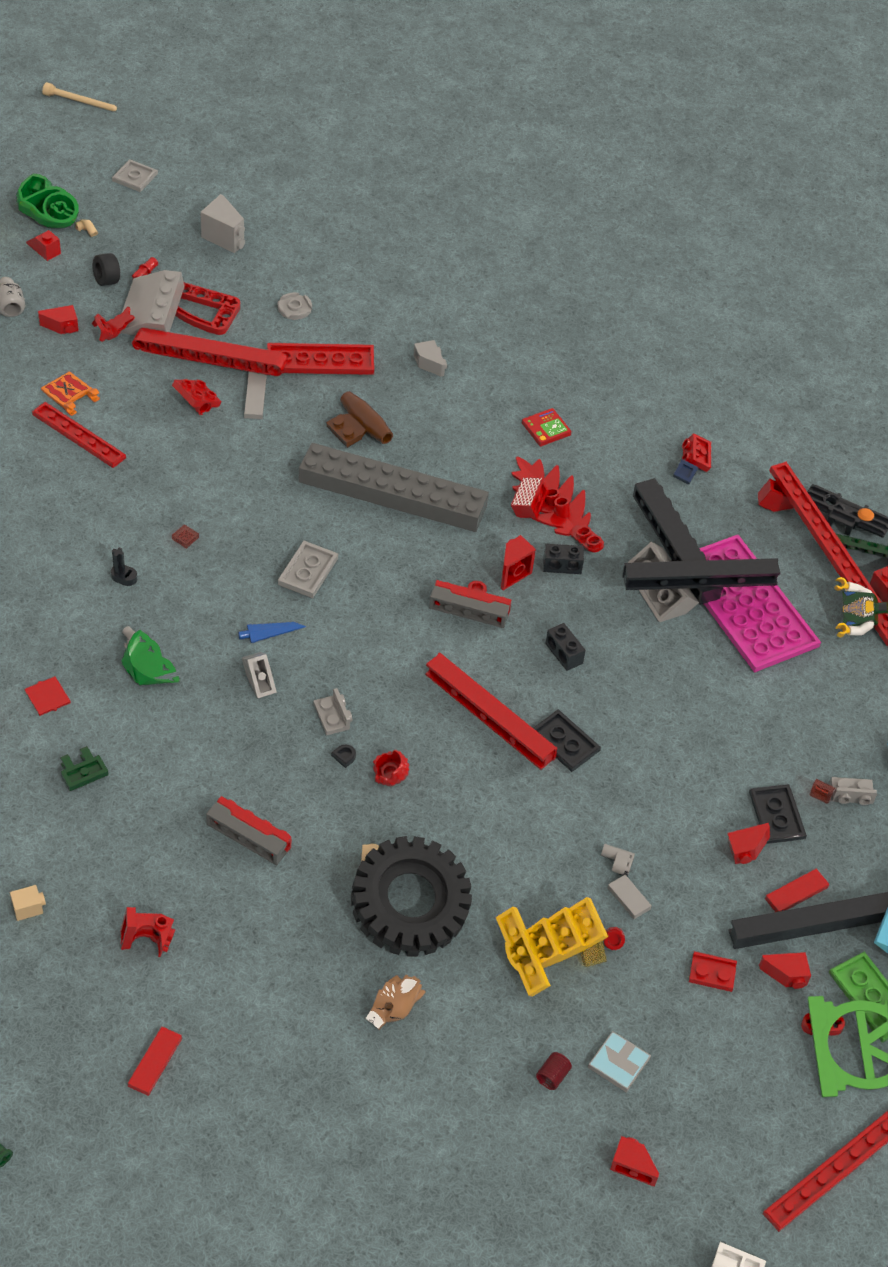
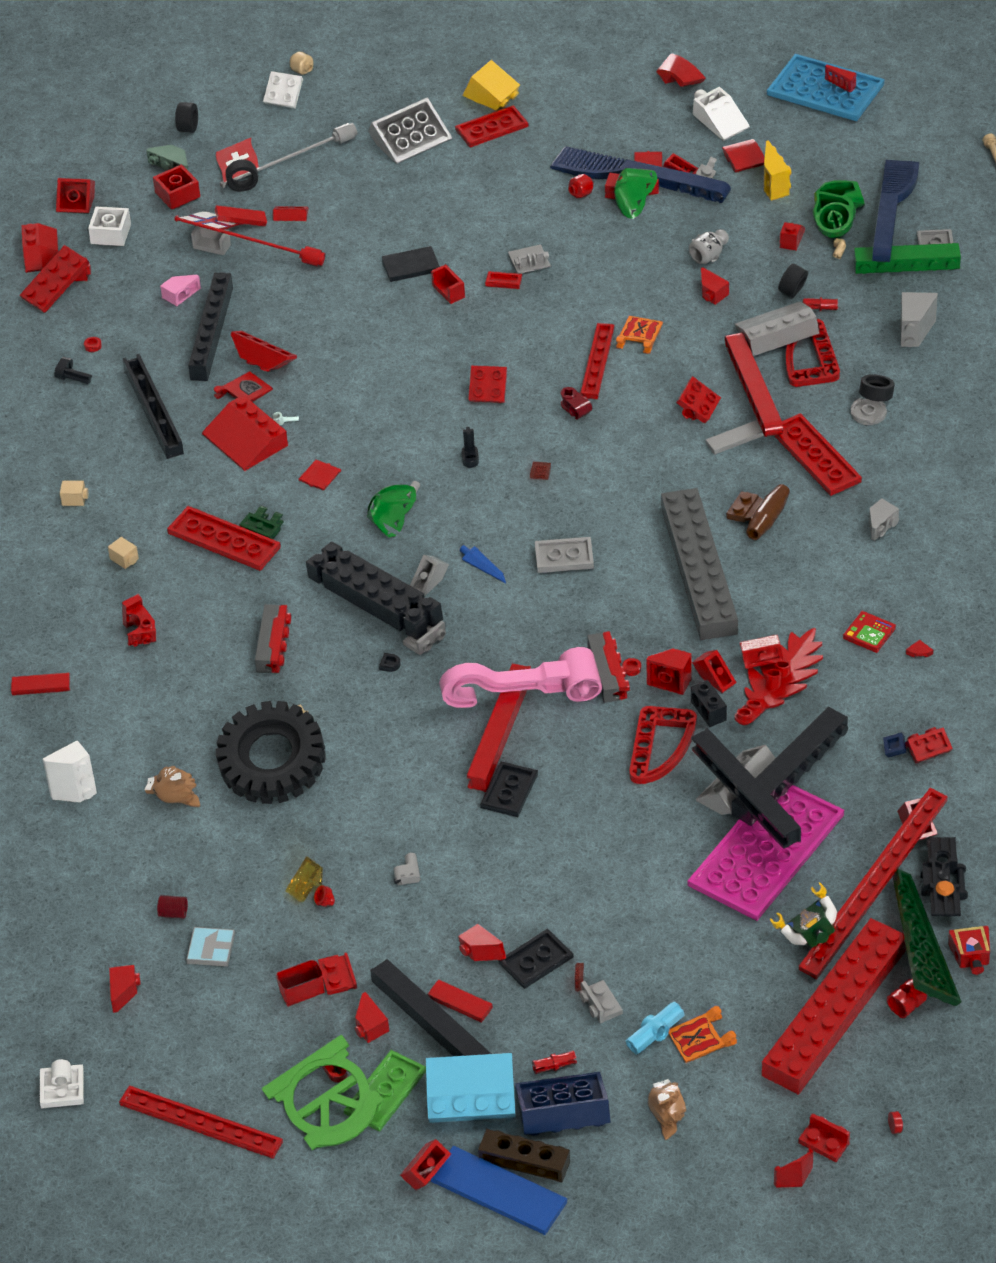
camera: 70 degrees right, 5 degrees down
red hair [92,306,135,342] -> none
red hair [373,750,410,786] -> none
yellow slope [496,897,608,997] -> none
black brick [545,623,586,671] -> none
light grey tile [608,875,652,919] -> none
none -> white slope [43,741,97,802]
none -> red plate [167,506,281,571]
none -> red piece [276,960,325,1007]
none -> black brick [306,541,443,640]
none -> bright pink piece [439,647,602,708]
none -> red plate [469,365,507,403]
none -> dark red piece [560,387,593,420]
none -> red beam [629,706,697,784]
none -> red slope [692,650,737,693]
none -> green brick [854,243,961,274]
none -> black tyre [859,374,895,402]
none -> dark blue piece [872,160,920,262]
none -> red tile [906,640,934,658]

